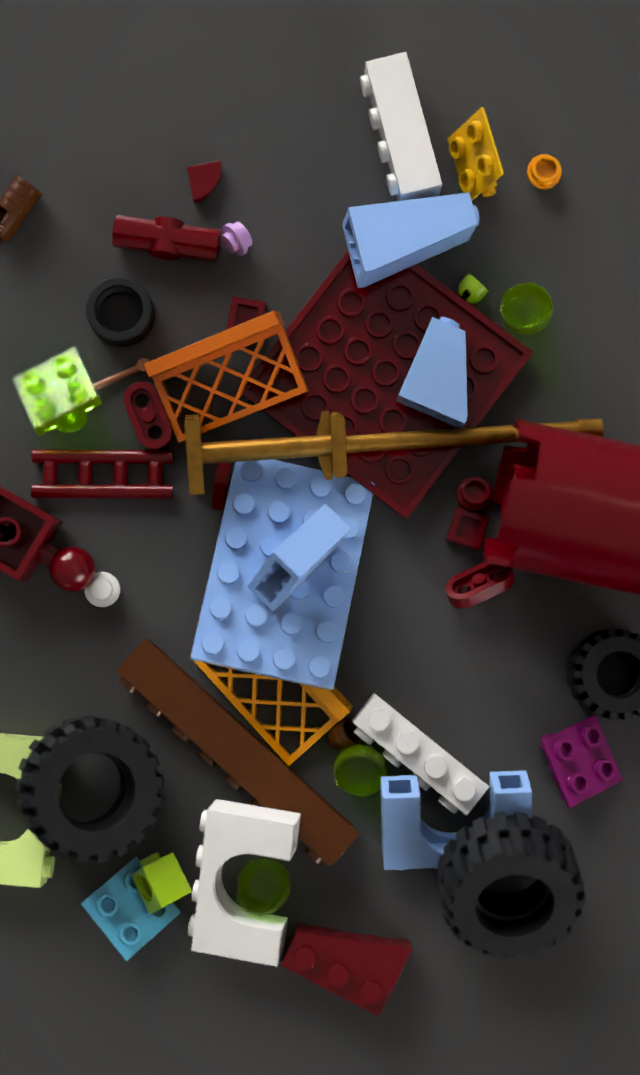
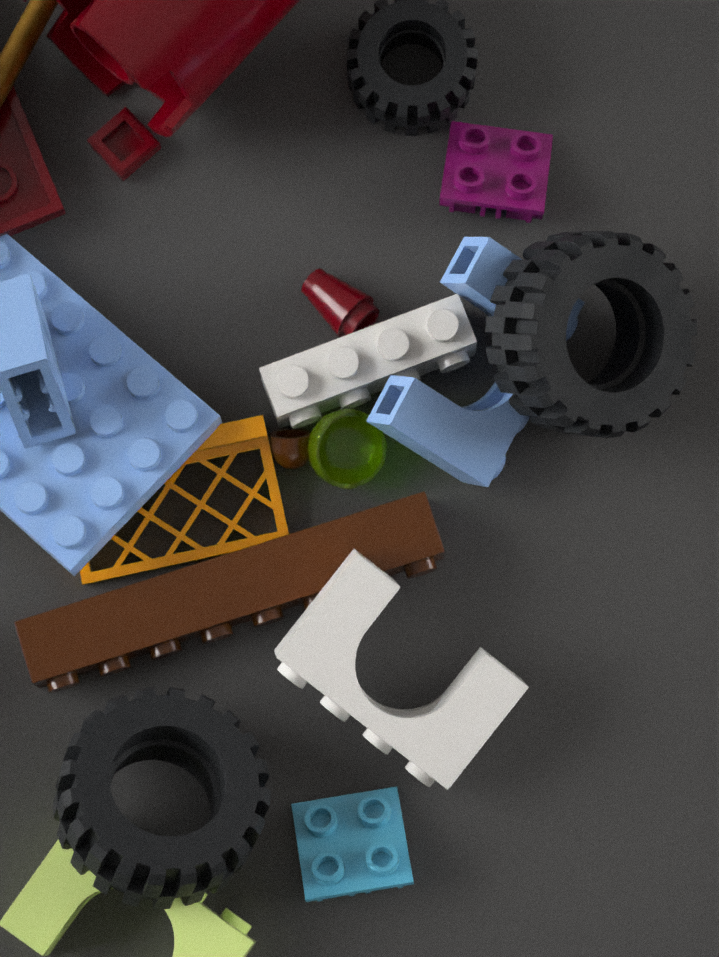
camera: 55 degrees left, 5 degrees down
lime brick [131,852,192,915] -> none
clear neon green hair [236,857,291,916] -> none
dark red wedge [280,923,412,1017] -> none
dark red plate [445,562,515,609] -> none
dark red plate [456,477,492,512] -> none
none -> dark red cone [301,268,380,338]

